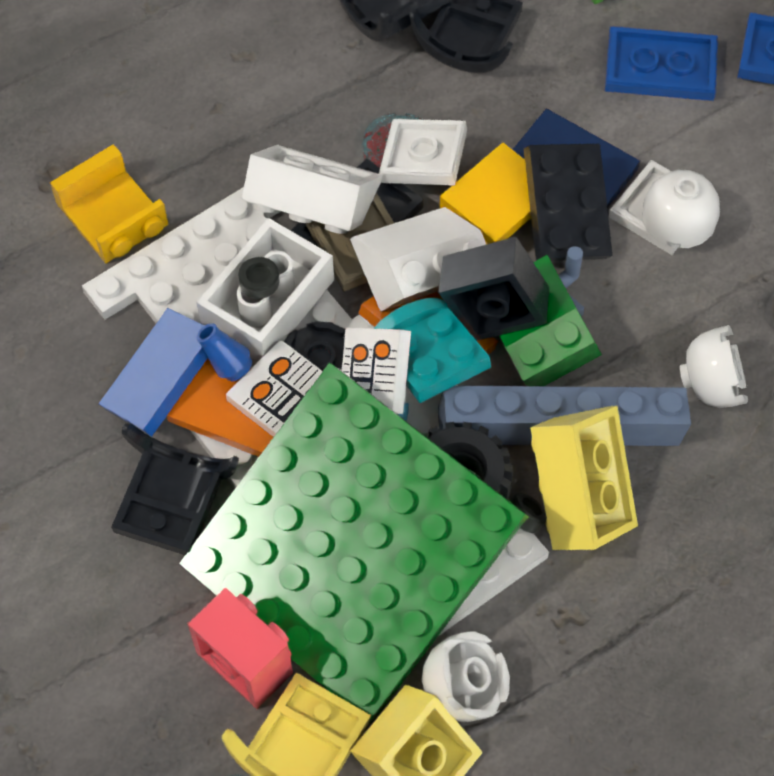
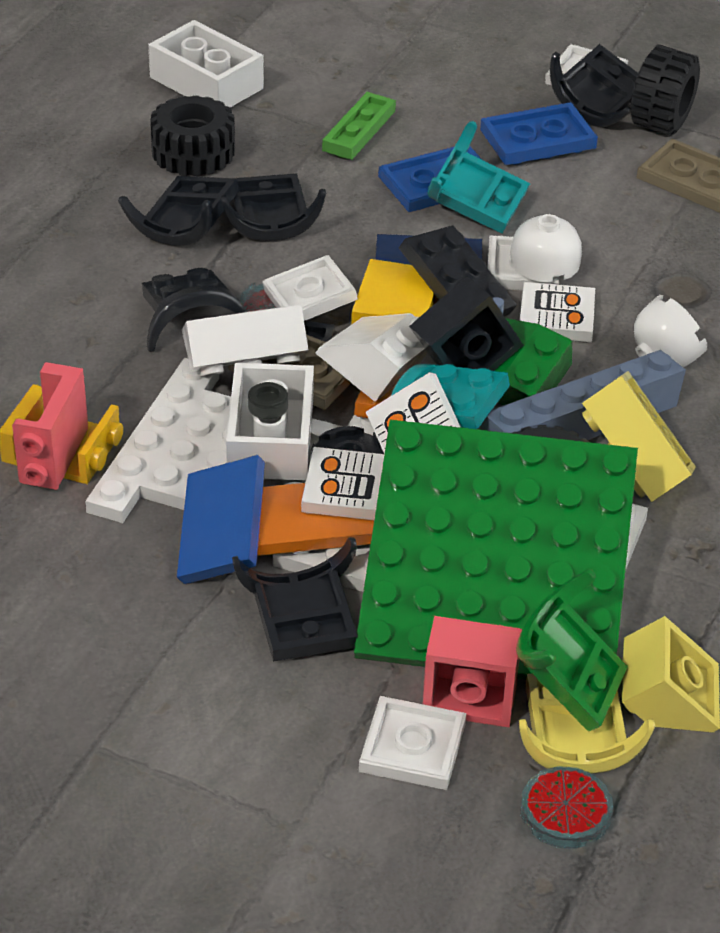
camera: 35 degrees left, 20 degrees down
blue cone [196,323,252,381] -> none
white cylinder [422,631,510,722] -> none
none -> coral panel [12,362,88,490]
none -> black piece [142,268,247,352]
none -> white tile [359,696,467,790]
none -> teal piece [427,121,530,234]
none -> green piece [516,570,628,732]
none -> white tile [520,282,595,342]

